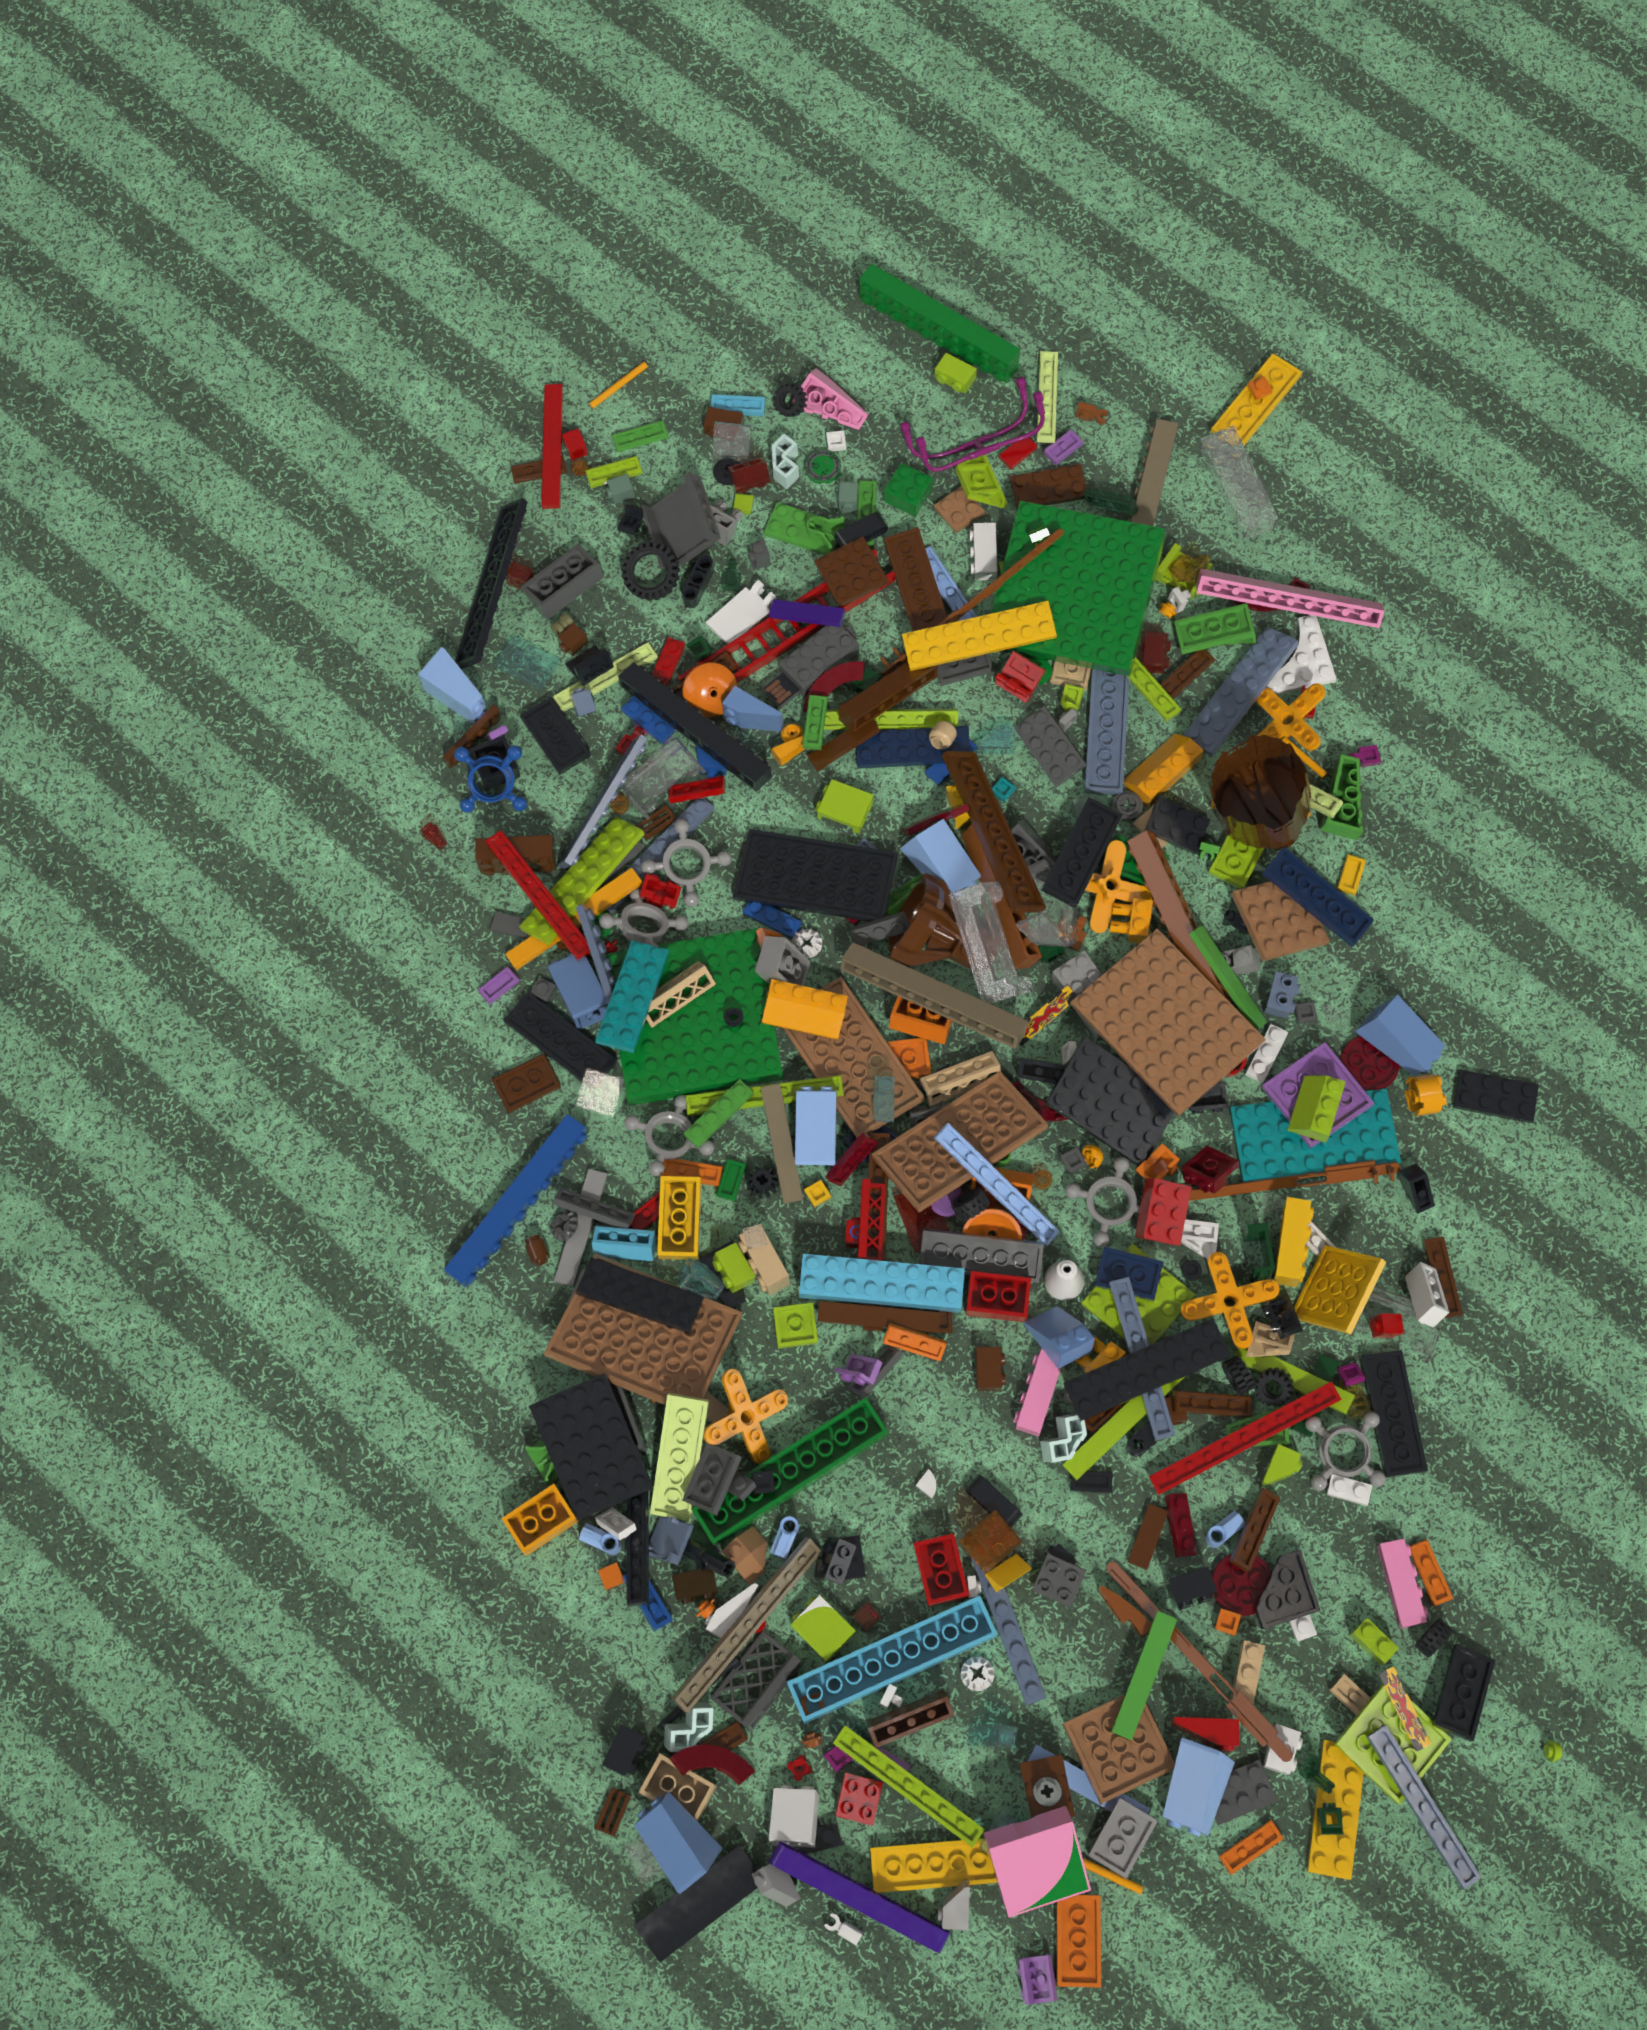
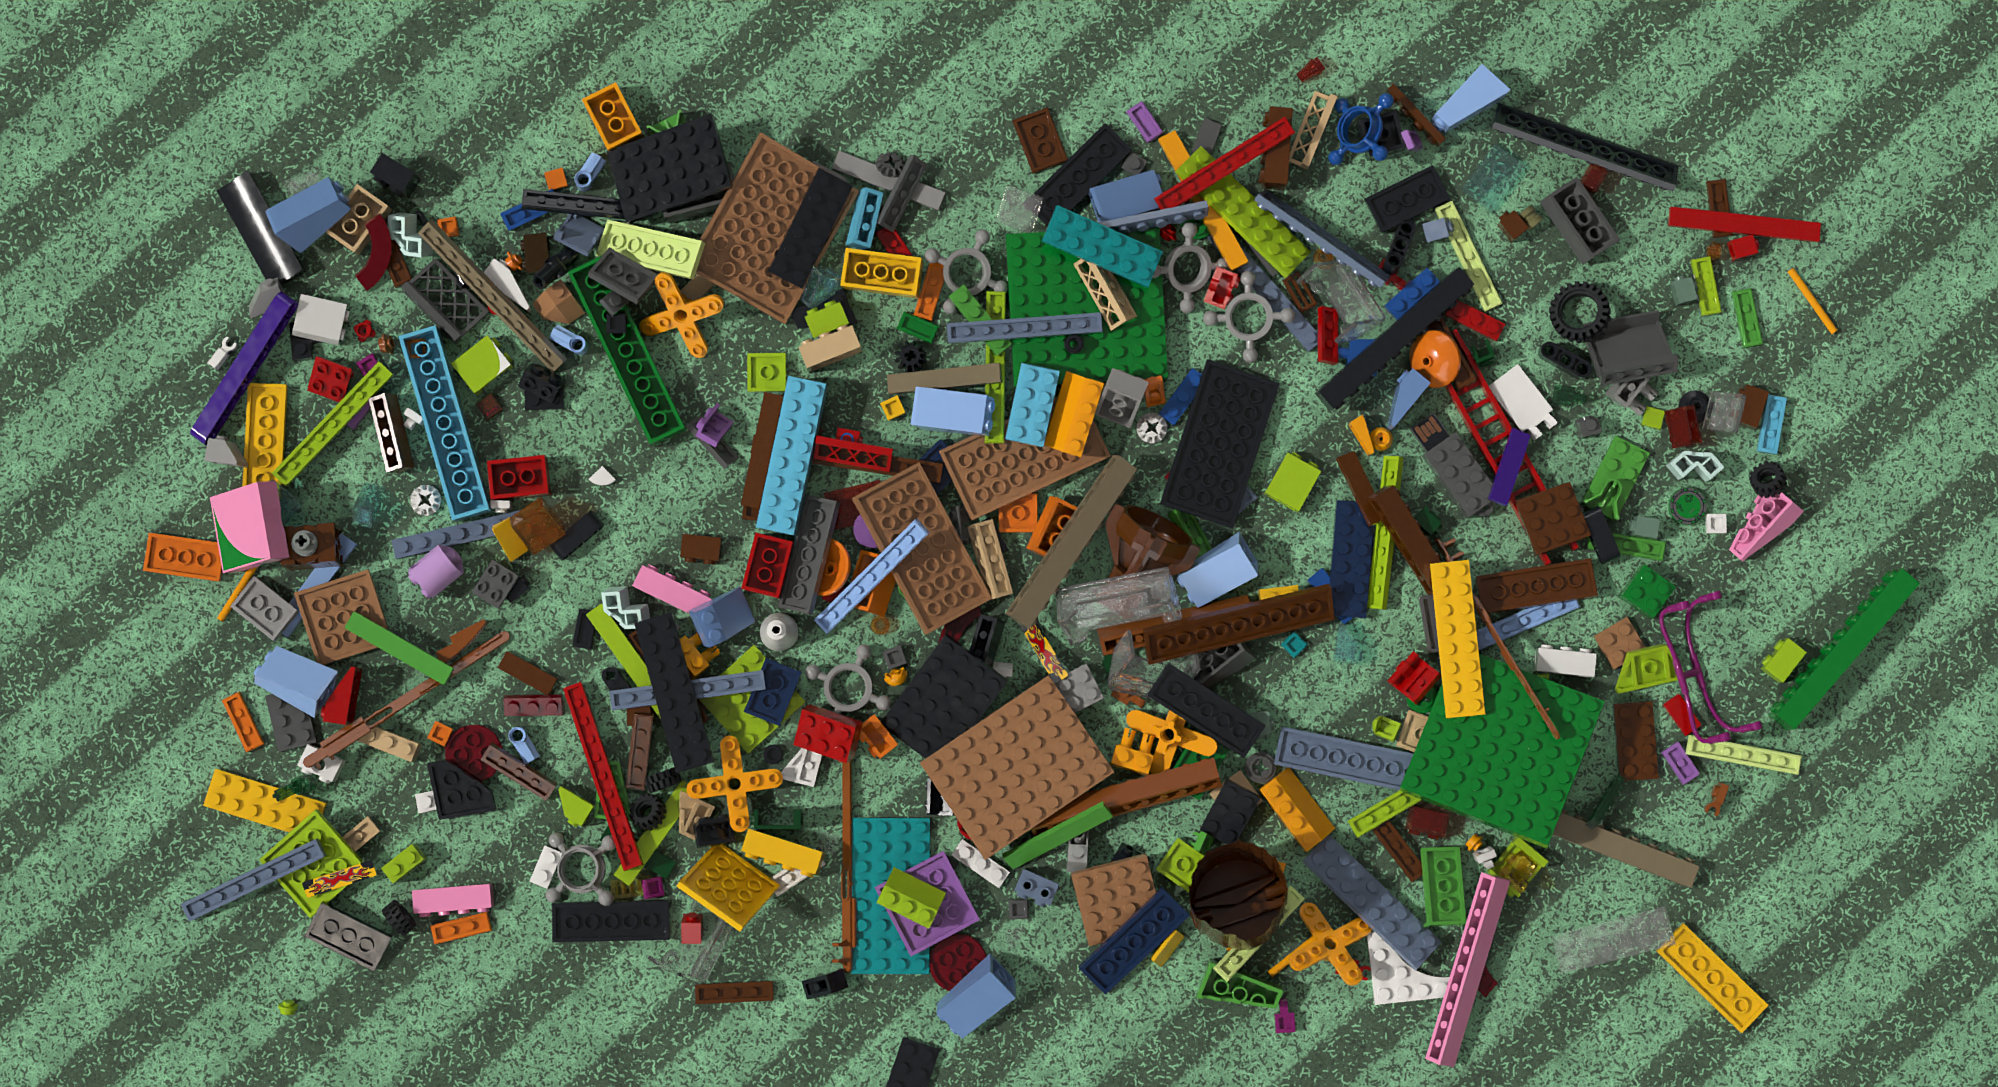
camera: 90 degrees right, 15 degrees up
blue brick [444,1114,588,1287] -> none
reddish brown brick [525,1235,550,1266] -> none
black bracket [565,646,614,686] -> none
white plate [595,1507,637,1540] -> none
reddish brown tile [595,1787,632,1837] -> none
black bracket [618,504,643,536] -> none
clear tile [743,1224,767,1249] -> none
dark red tile [803,661,865,712] -> none
bright green tile [803,695,828,750] -> none
dark red plate [825,1132,878,1186] -> none
dark grey plate [850,911,910,945] -> none
clear light blue slope [874,1076,896,1122] -> none
orange tile [883,1323,947,1361] -> none
dark red tile [902,803,969,836] -> none
tan head [929,721,957,749] -> none
black tyre [951,1187,990,1221] -> none
dark grey plate [1014,706,1087,787] -> none
medium lavender bracket [1018,1955,1058,2005] -> none
plate [1028,525,1050,543] -> none
light grey plate [1058,709,1078,733] -> none
black brick [1165,1567,1217,1610] -> none
dark red plate [1182,1145,1239,1194] -> none
orange plate [1247,376,1273,401] -> none
dark green window [1317,1803,1344,1836] -> none
yellow tile [1337,854,1366,895] -> none
light orange brick [1405,1074,1447,1116] -> none
white brick [1405,1262,1449,1327] -> none
none -> lavender cylinder [408,544,464,599]
none -> orange tile [437,216,460,237]
none -> sand blue plate [947,312,1102,344]
none -> medium azure brick [1005,362,1060,447]
none -> yellow slope [1150,929,1184,967]
none -> tan fence [1289,91,1338,170]
none -> black beam [1383,219,1416,275]

